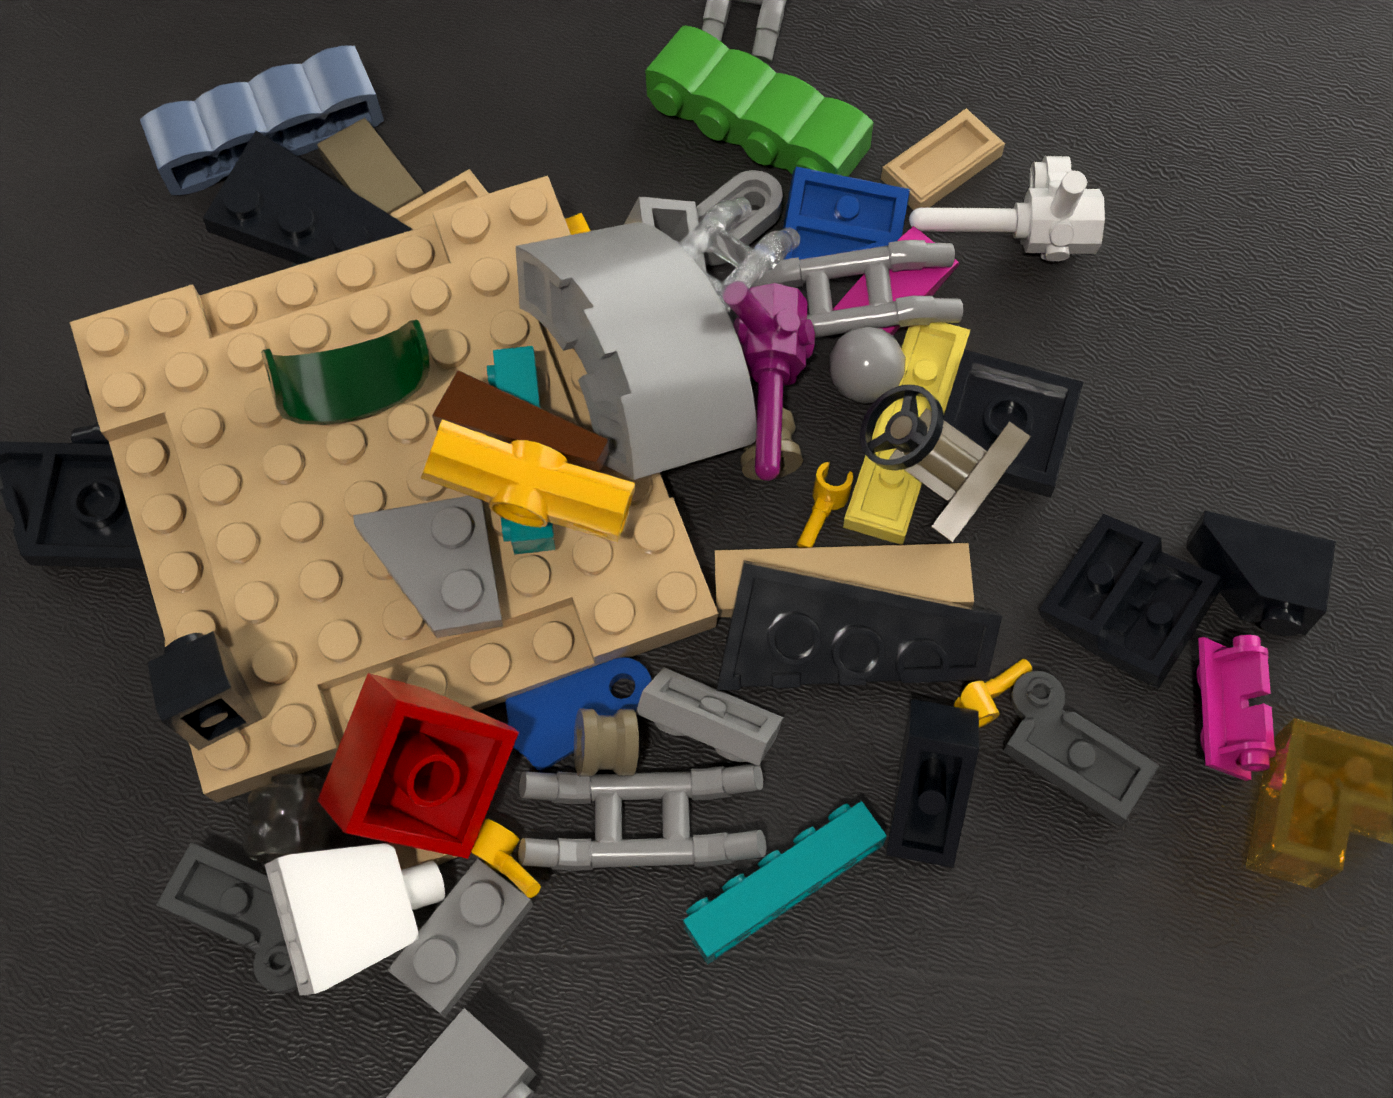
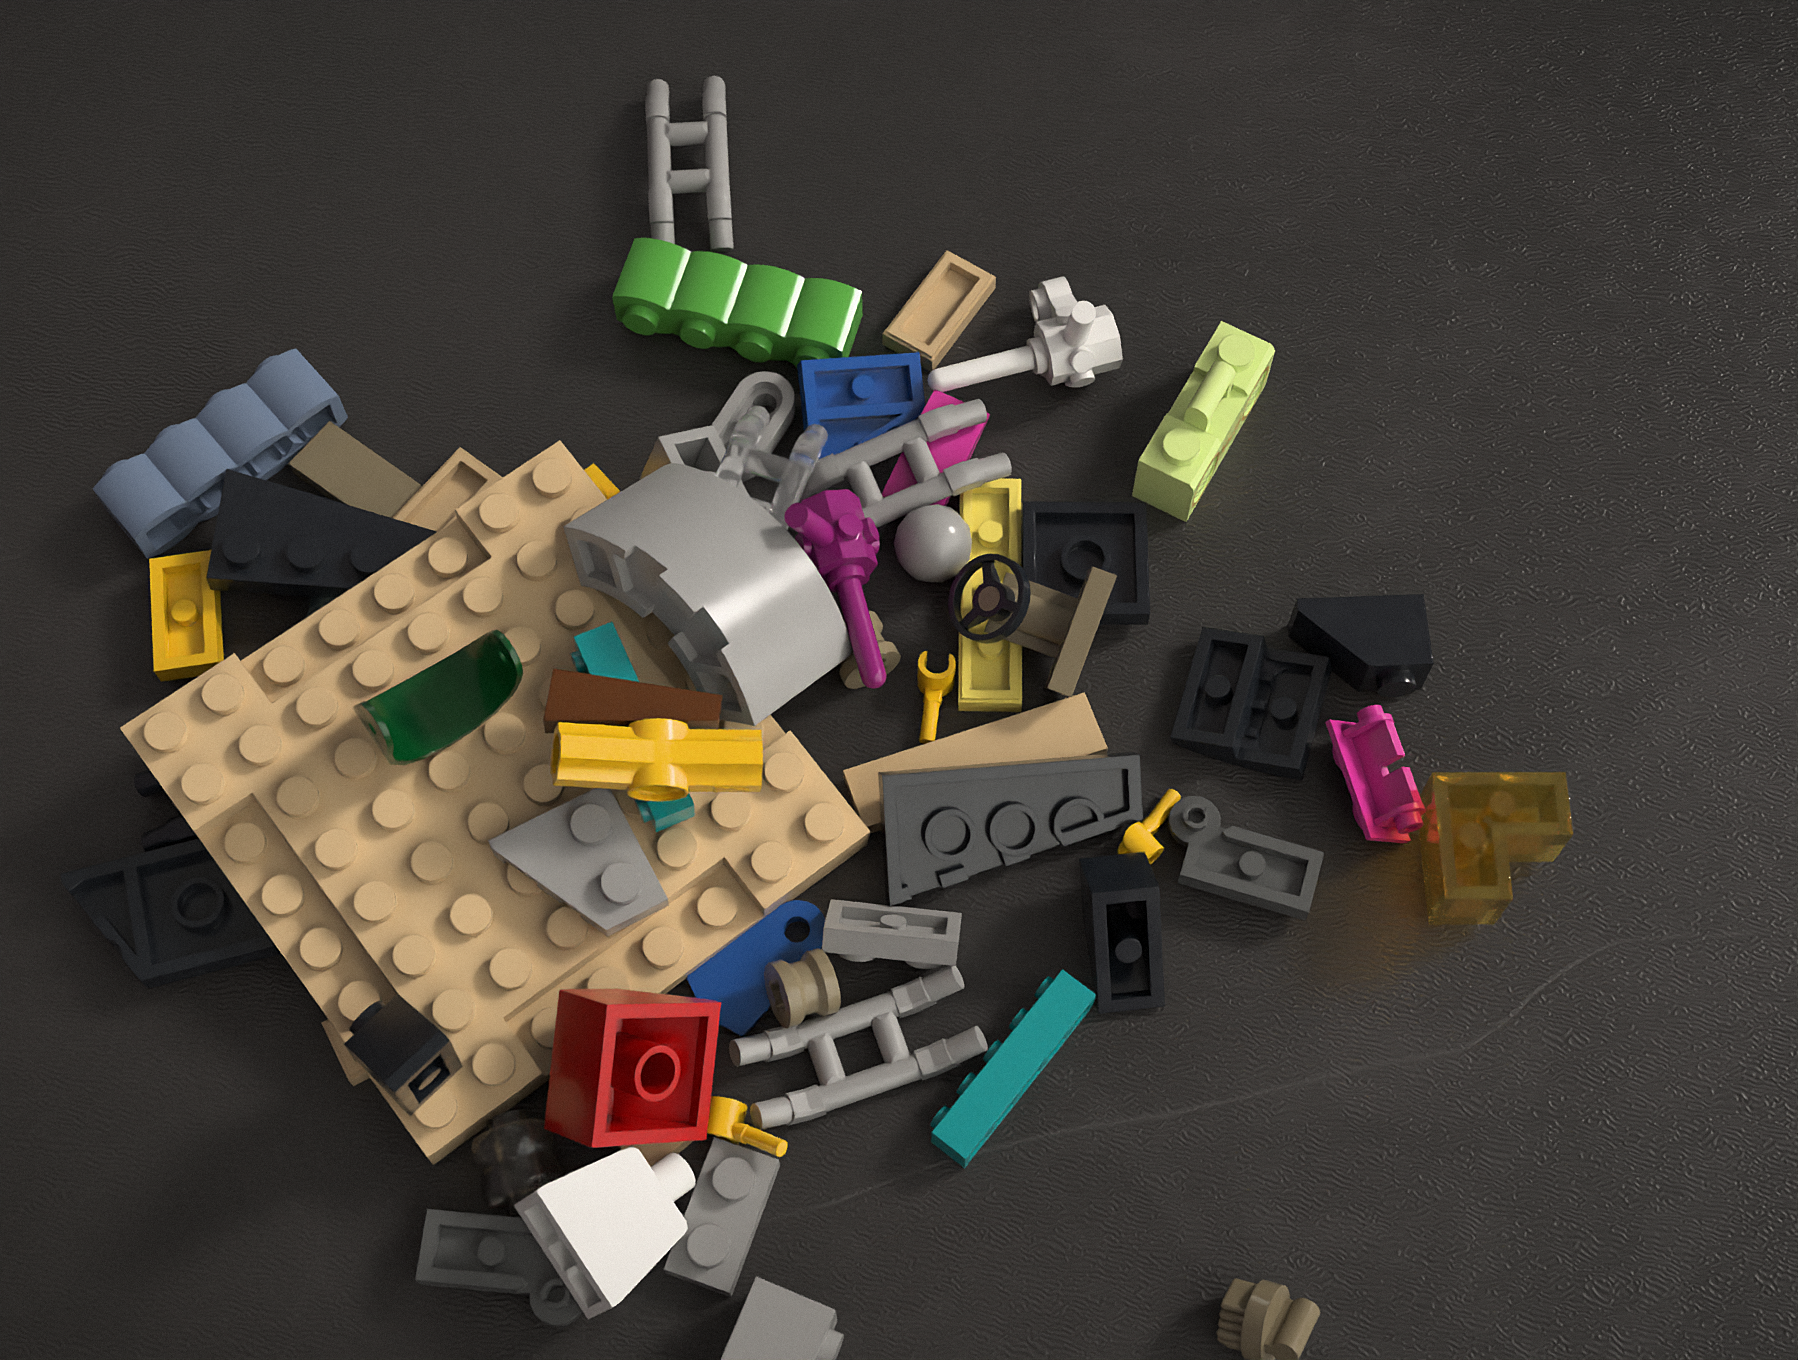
camera: 20 degrees left, 0 degrees up
none -> yellow plate [149,550,224,682]
none -> yellowish green piece [1132,321,1275,522]

